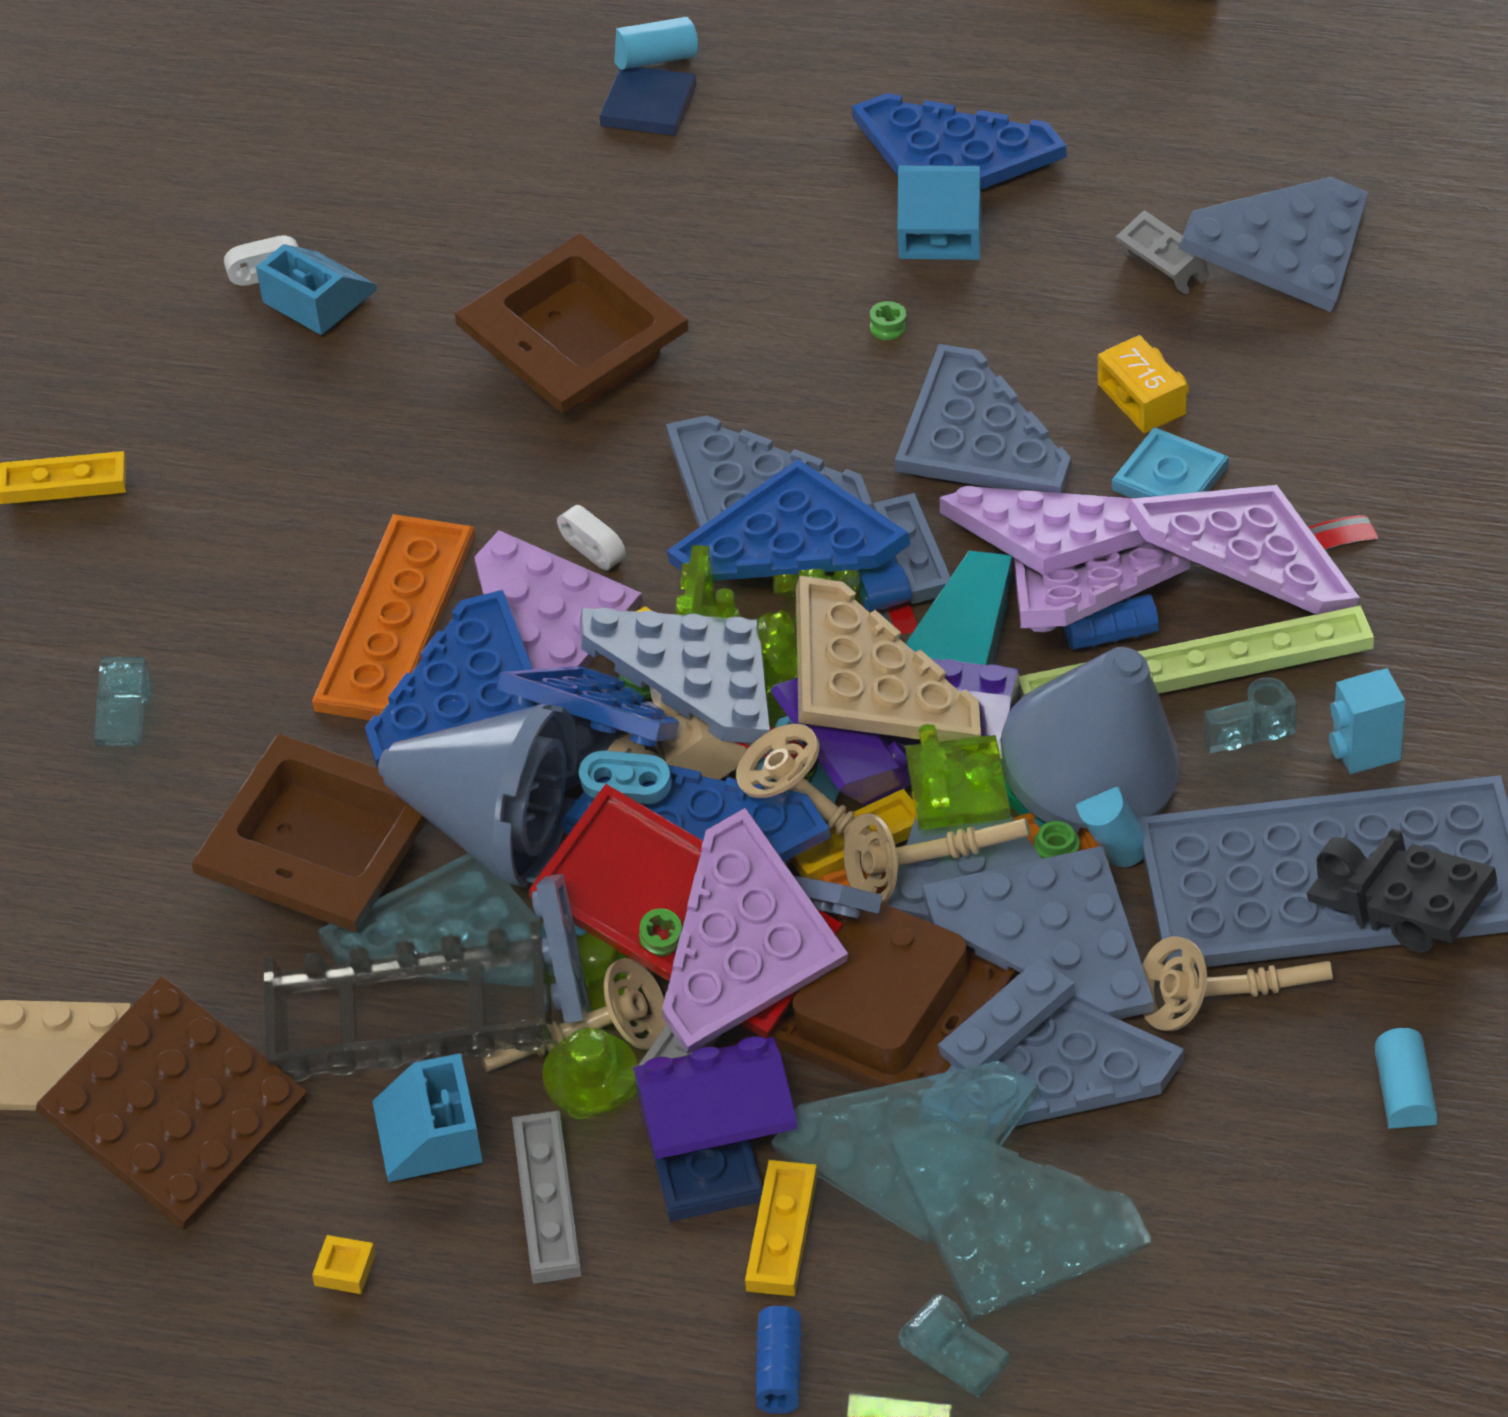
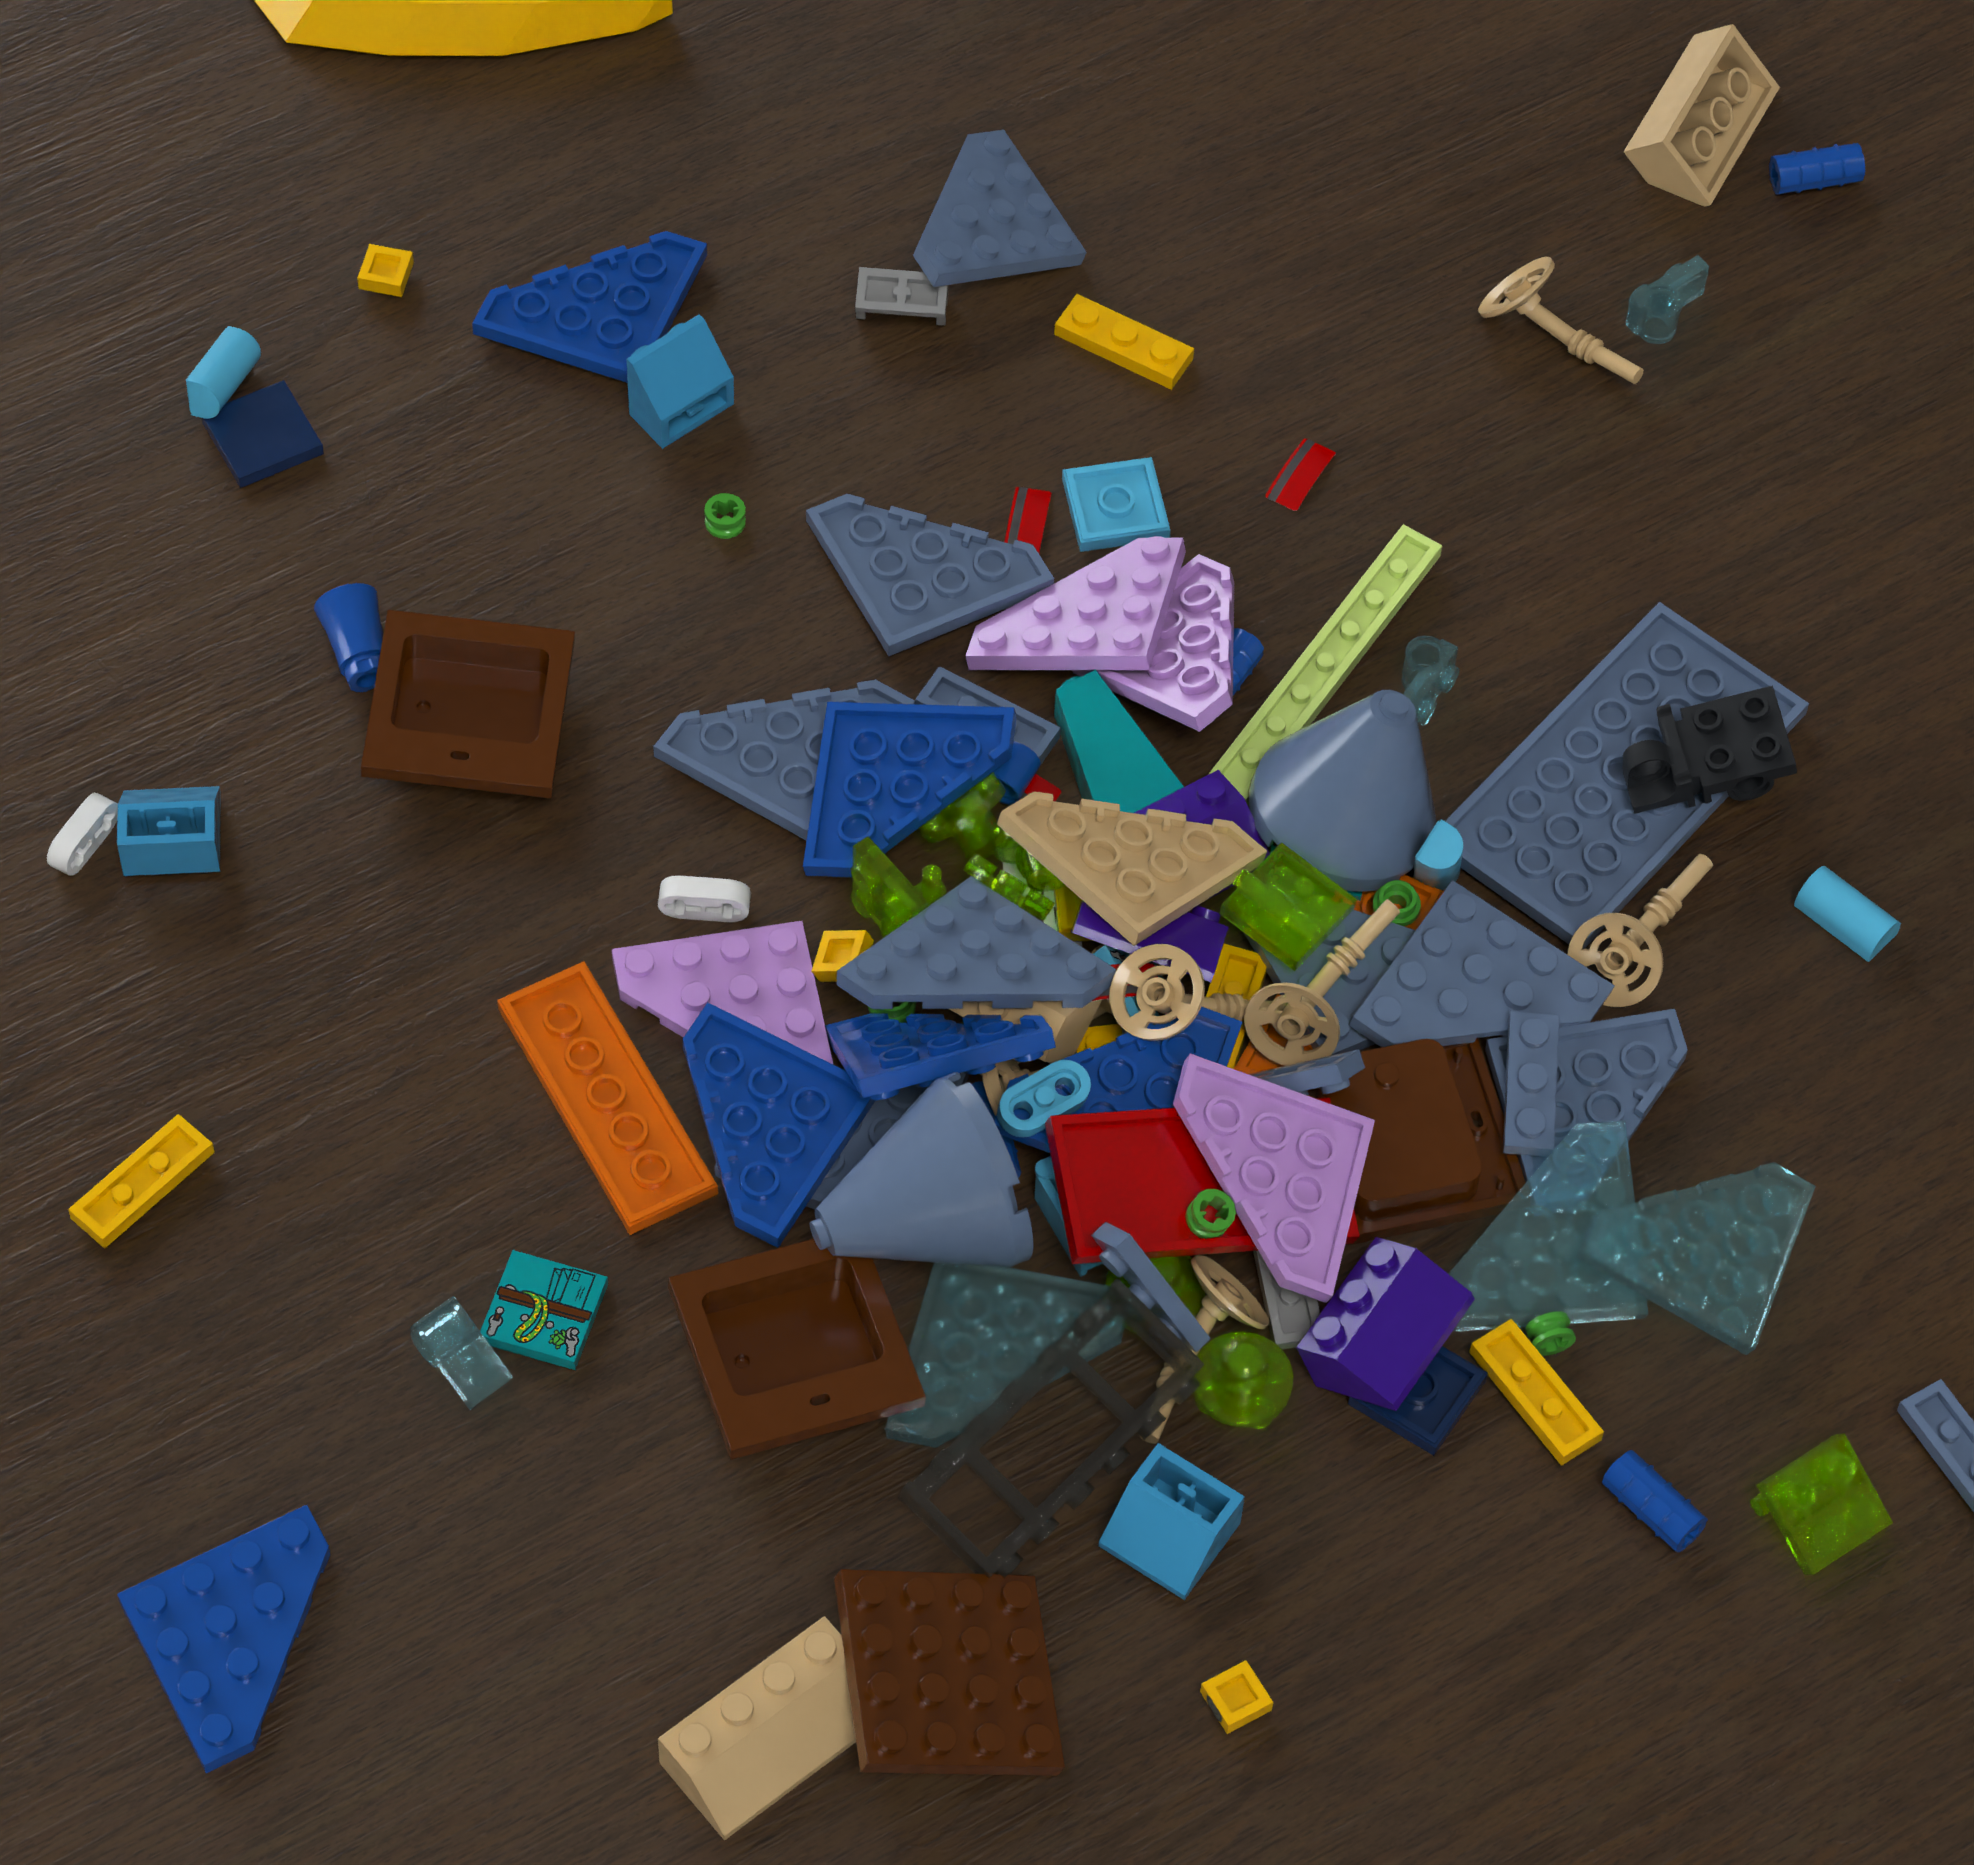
camera: 50 degrees left, 10 degrees up
light grey tile [512,1111,582,1284] -> none
clear light blue plate [899,1294,1009,1397] -> none
yellow brick [1098,335,1189,434] -> none
lavender plate [1126,485,1360,615] -> none
medium azure brick [1329,668,1405,774] -> none
none -> blue plant [314,583,383,692]
none -> yellow plate [357,244,414,297]
none -> teal tile [479,1250,608,1370]
none -> red sticker [1004,487,1052,553]
none -> yellow plate [1054,294,1194,390]
none -> bright green bush [1525,1311,1576,1356]

